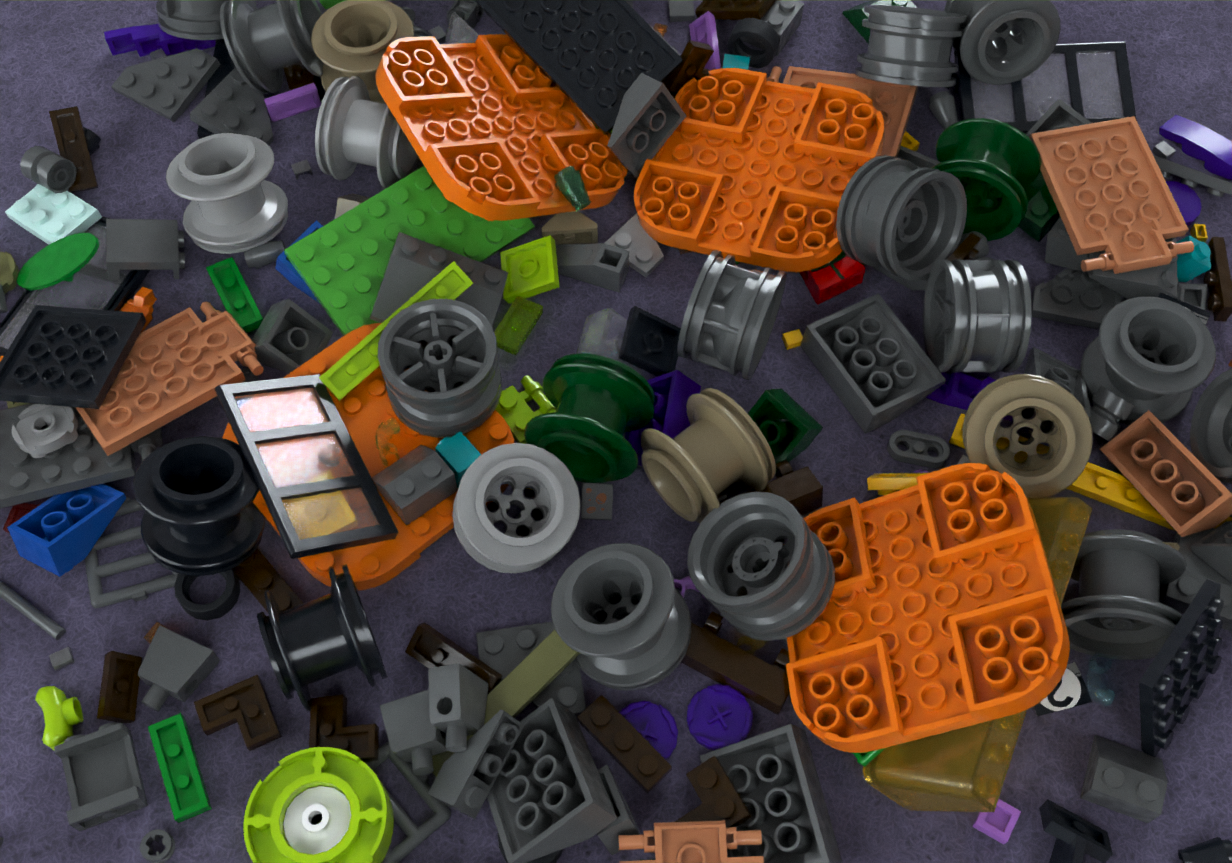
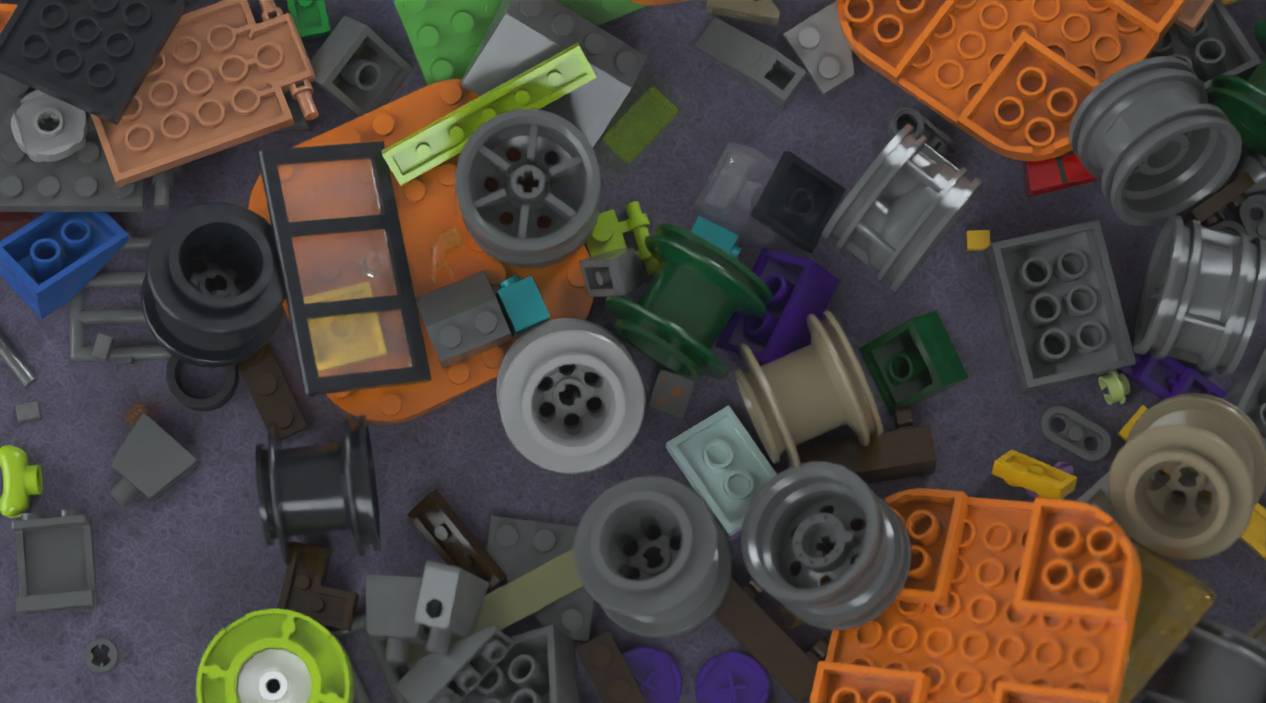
camera: 15 degrees right, 20 degrees up
dark brown plate [97,651,142,723] -> none
green plate [148,713,212,823] -> none
dark brown plate [194,675,282,751] -> none
lime plate [500,235,560,304] -> none
none -> flat silver piece [91,333,116,362]
none -> dark grey slope [579,248,643,297]
none -> light aqua plate [666,405,777,538]
none -> yellowish green plate [1099,370,1131,405]

